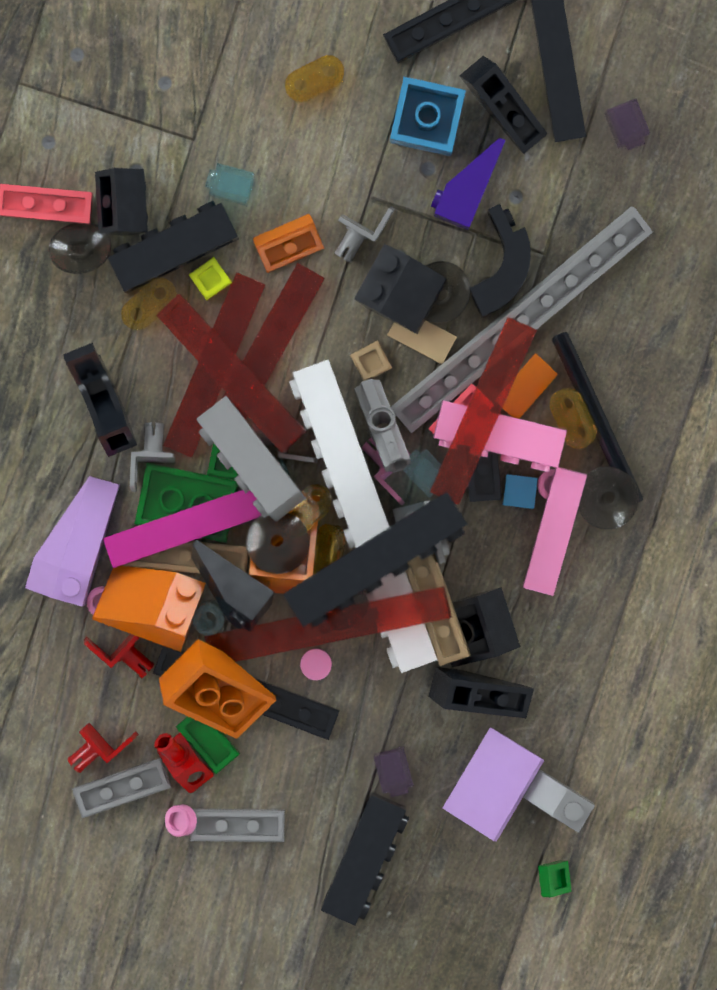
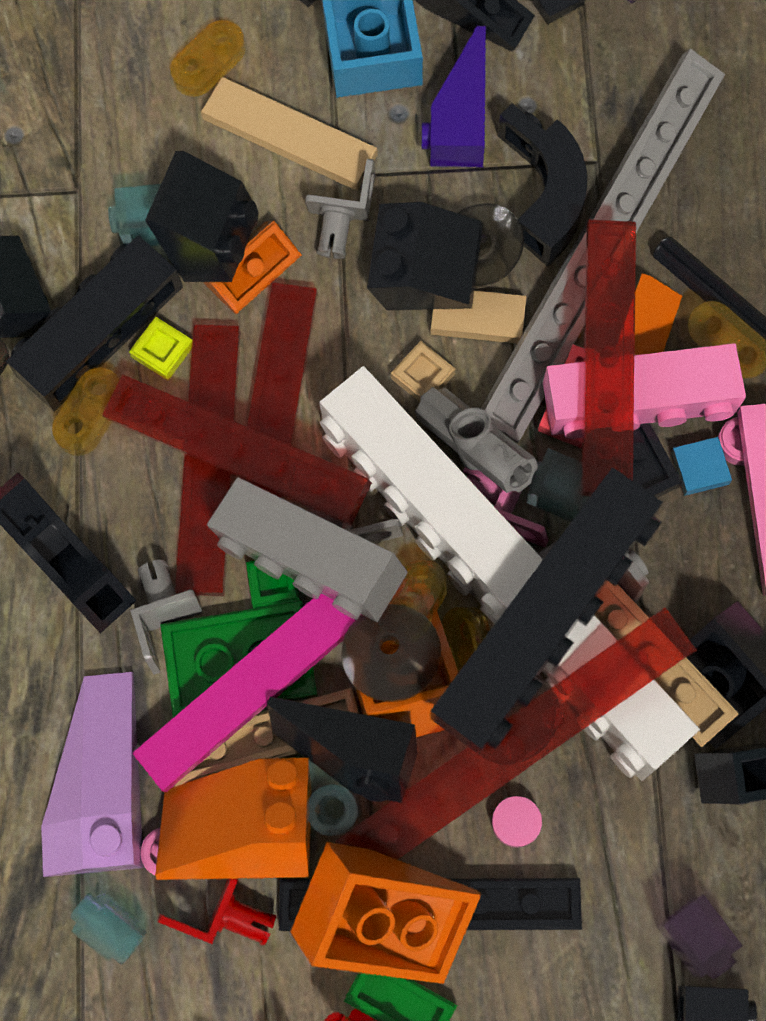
camera: 15 degrees left, 15 degrees down
none -> clear light blue brick [70,891,148,965]
none -> black slope [145,151,259,282]
none -> tan tile [201,77,378,191]

